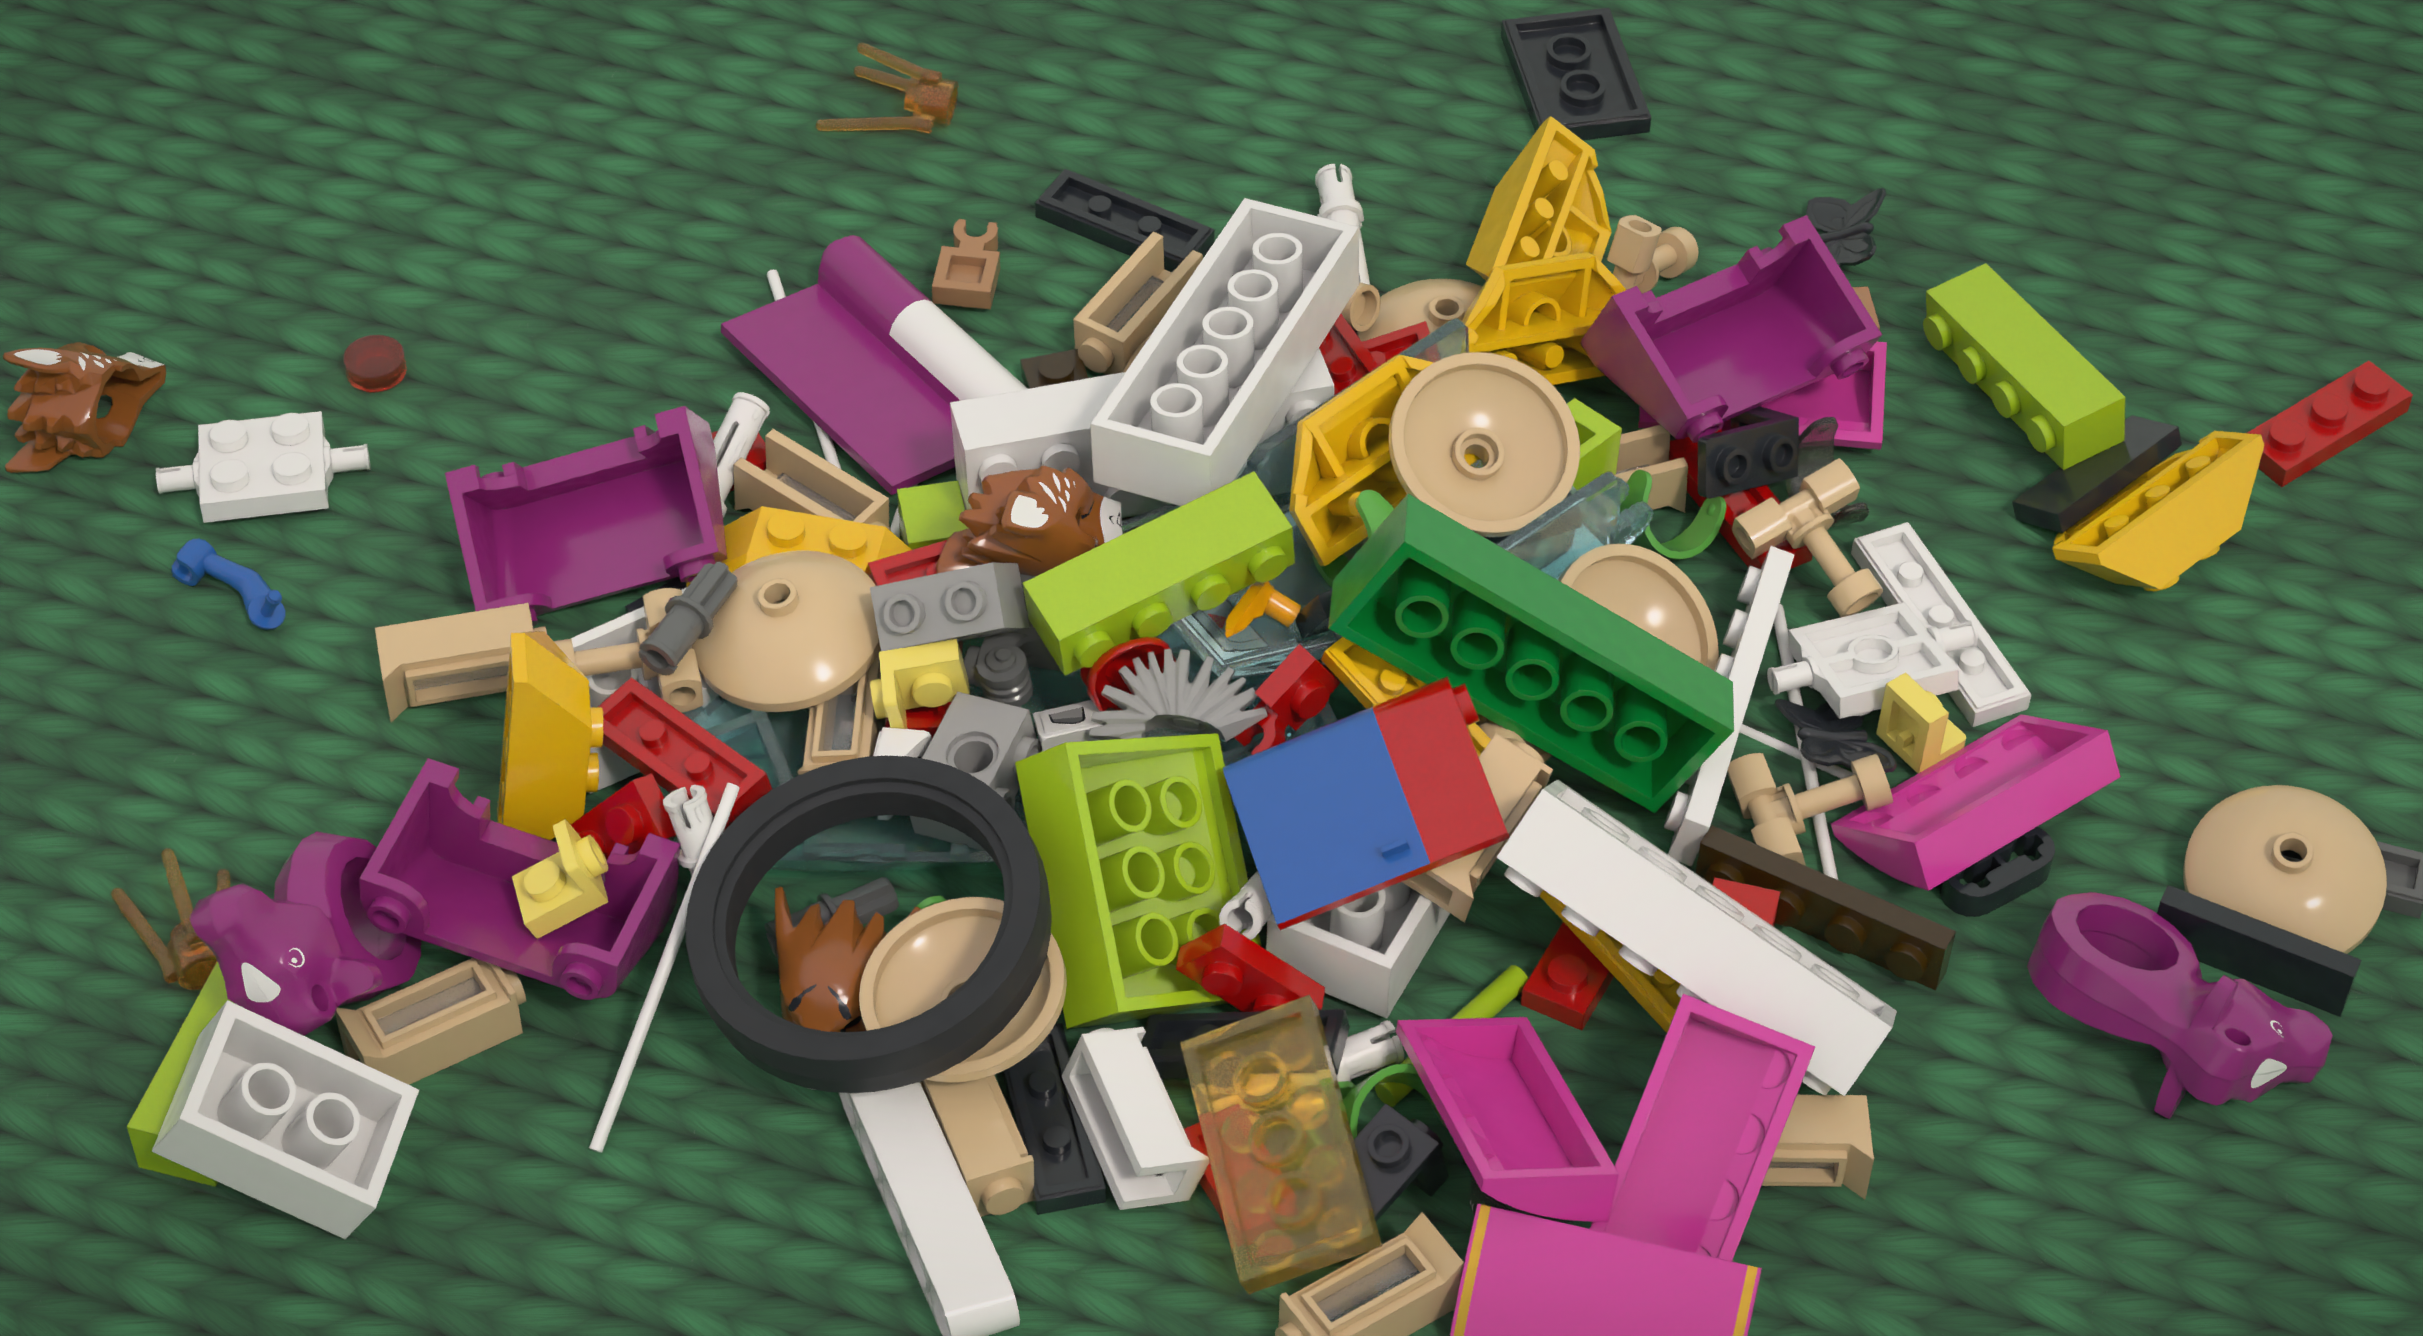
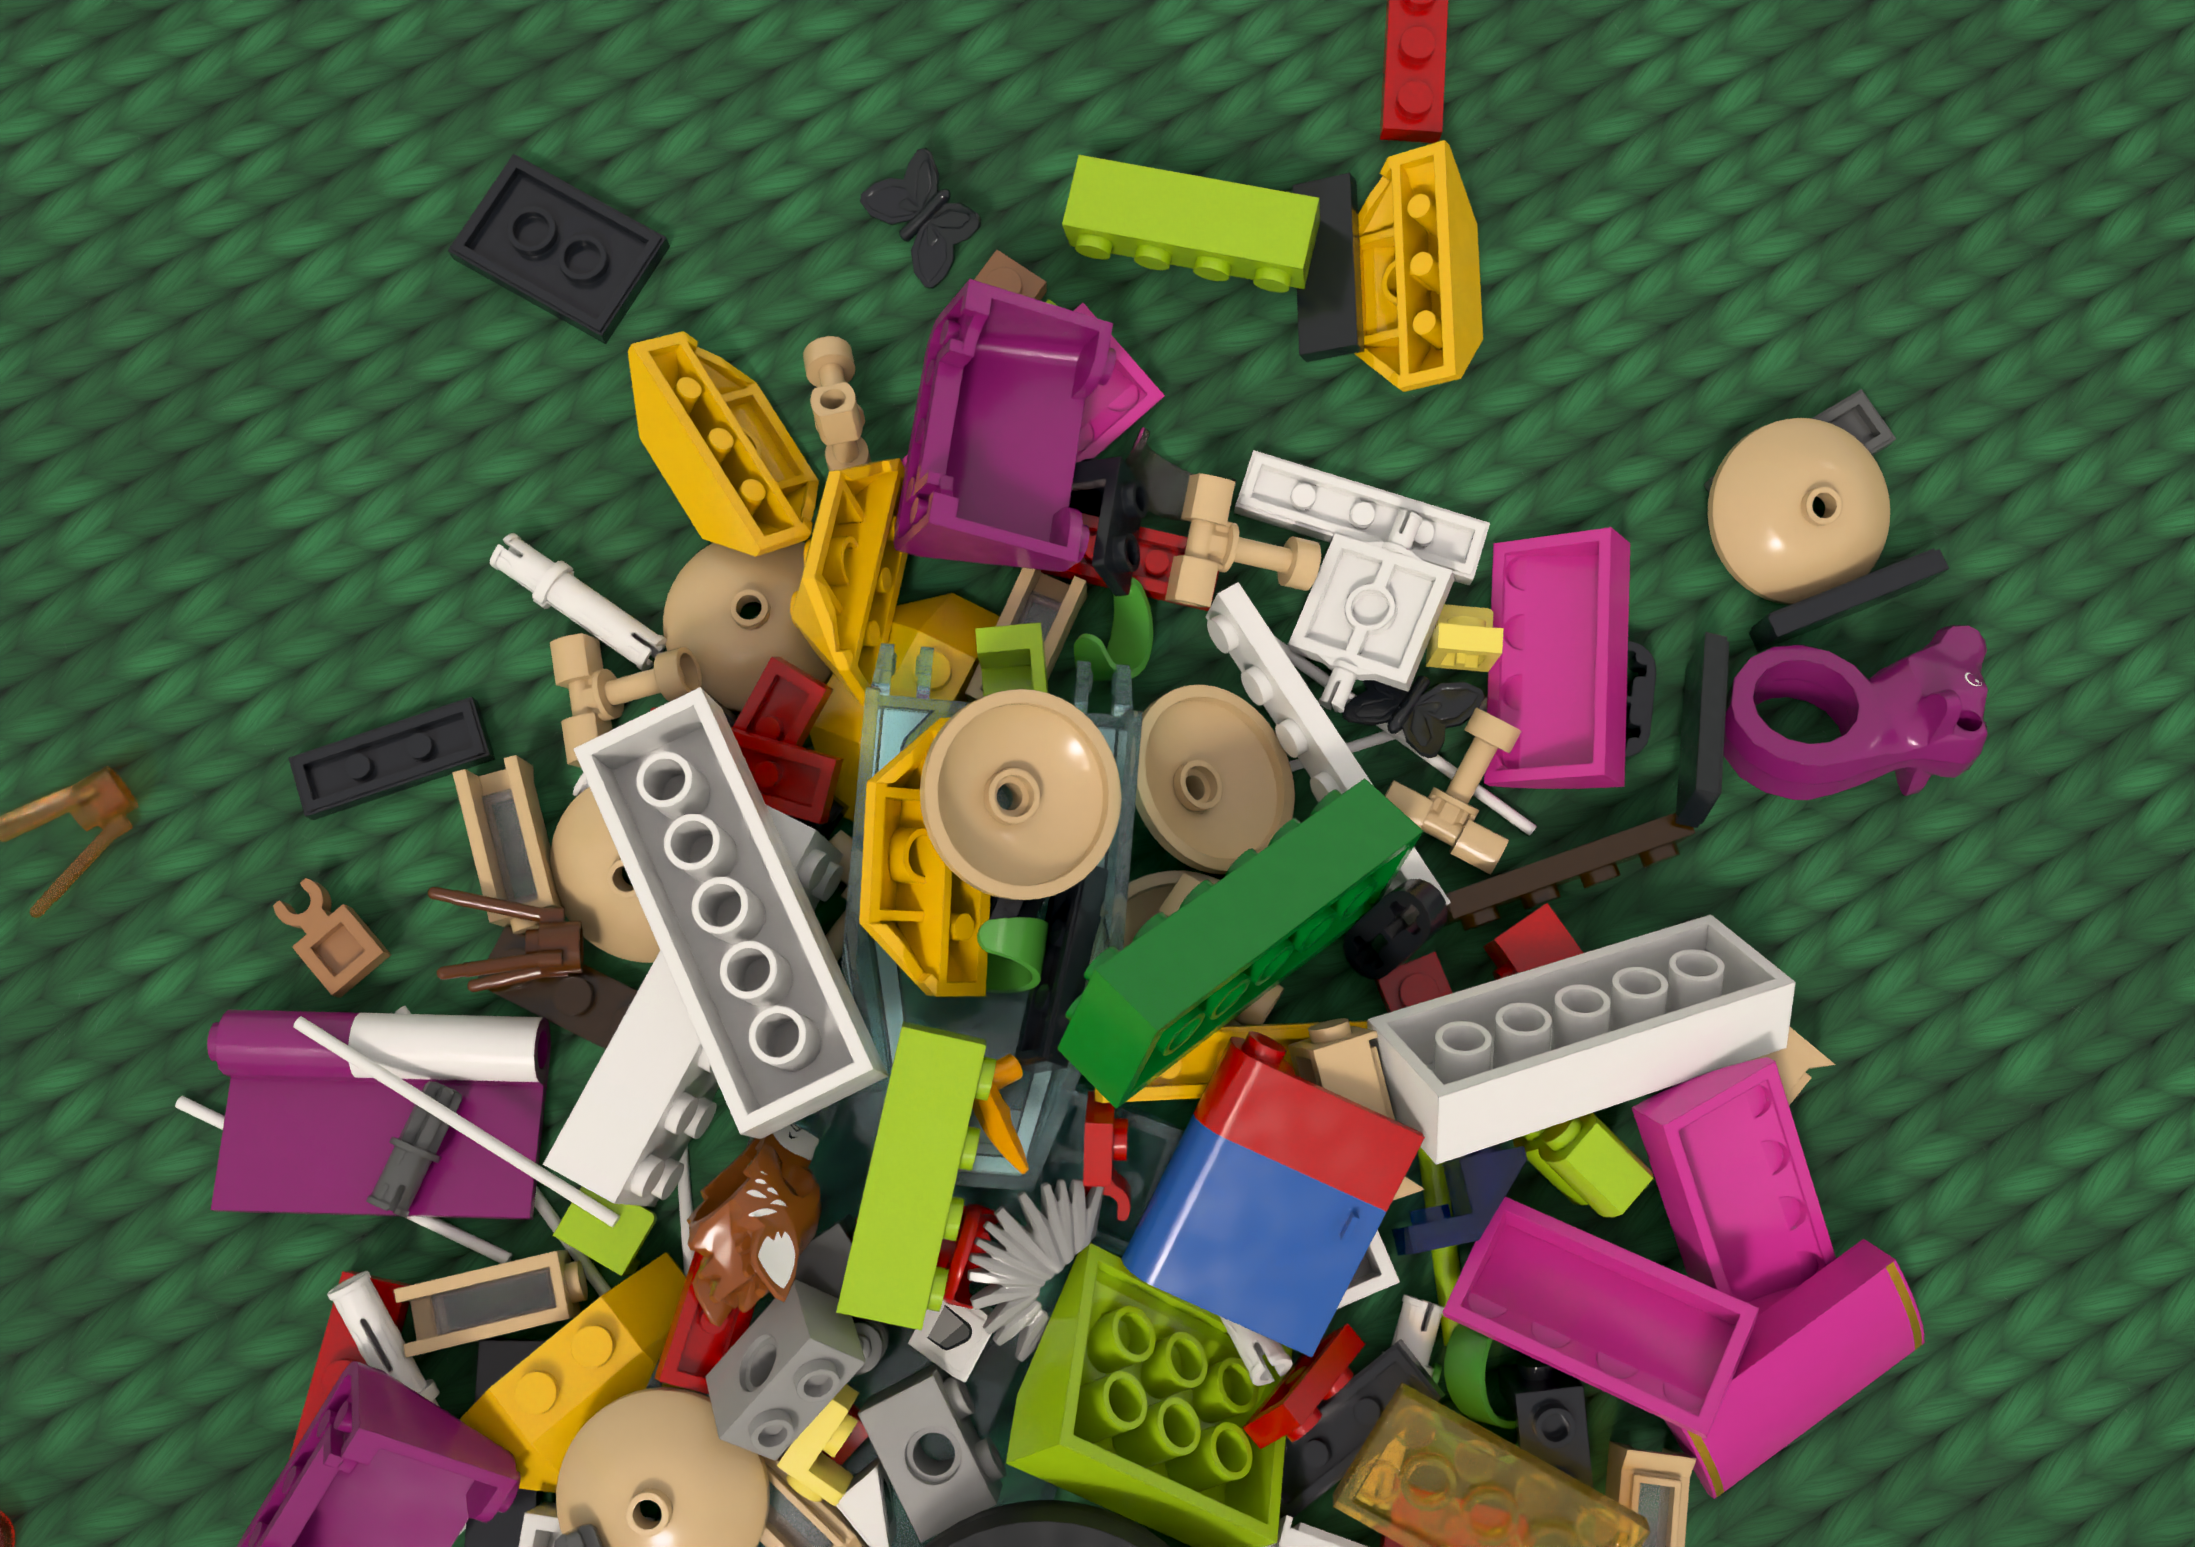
camera: 50 degrees left, 30 degrees up
none -> white axle [293,1016,620,1228]
none -> dark grey axle [366,1081,462,1218]
none -> reddish brown plant [428,886,584,992]
none -> black beam [1343,879,1448,979]
none -> clear blue slope [1392,1143,1527,1256]
none -> lime brick [1513,1113,1653,1217]
none -> black tile [1675,632,1729,828]

